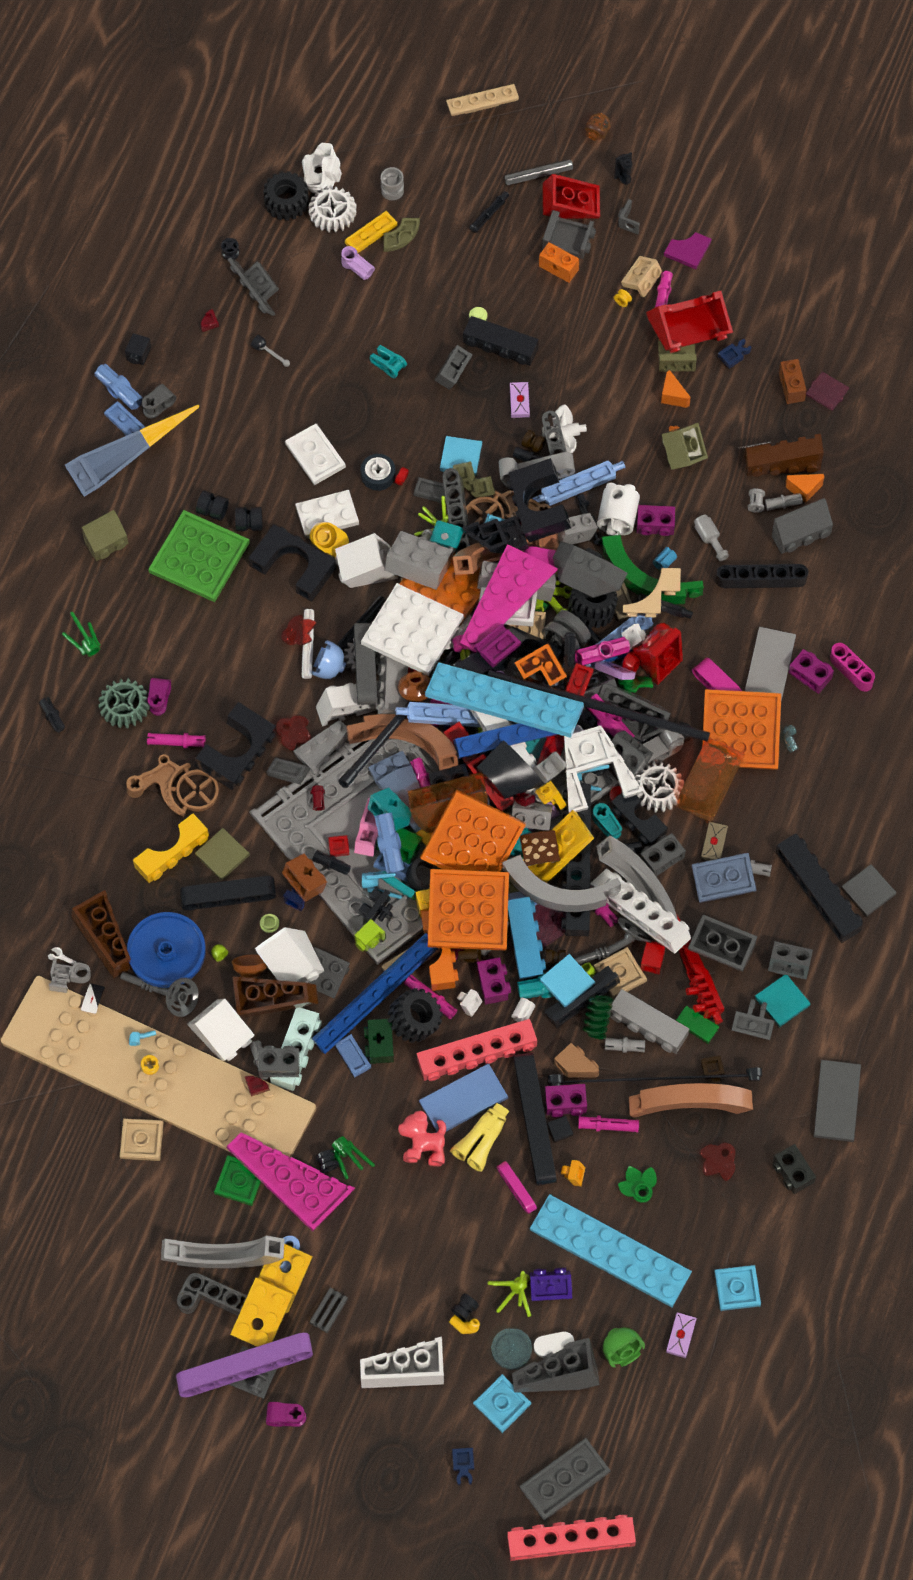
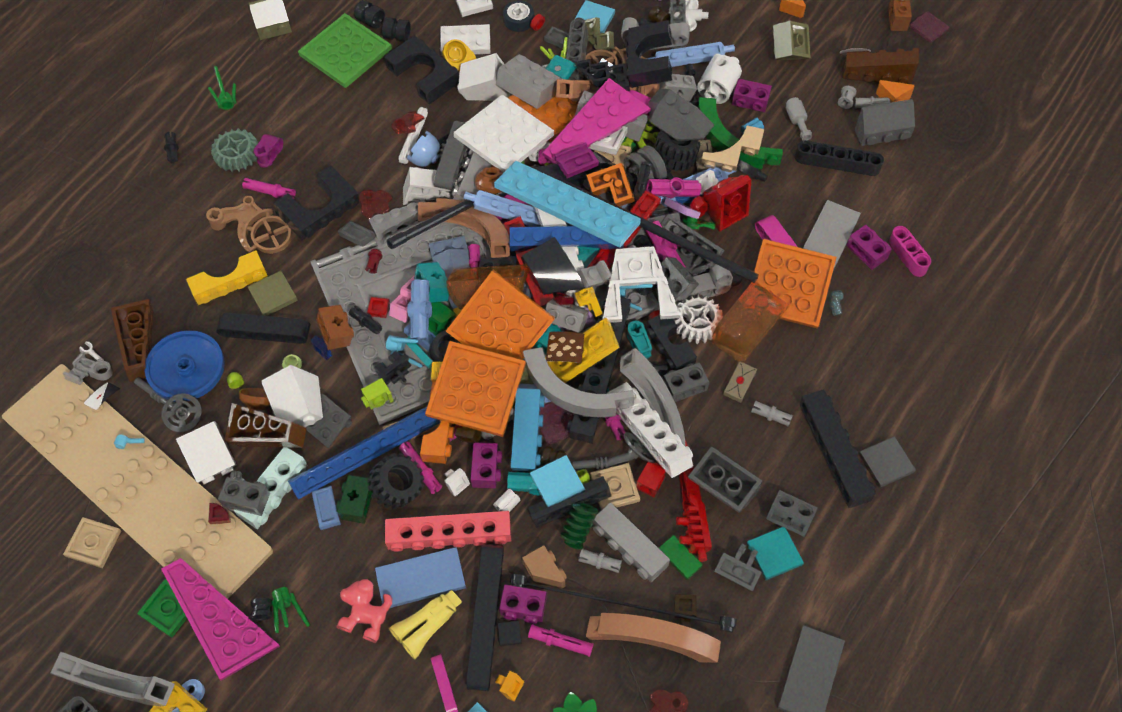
camera: 15 degrees right, 5 degrees down
yellow bush [141,1055,159,1075] -> none
sand blue tile [692,853,757,903] -> none

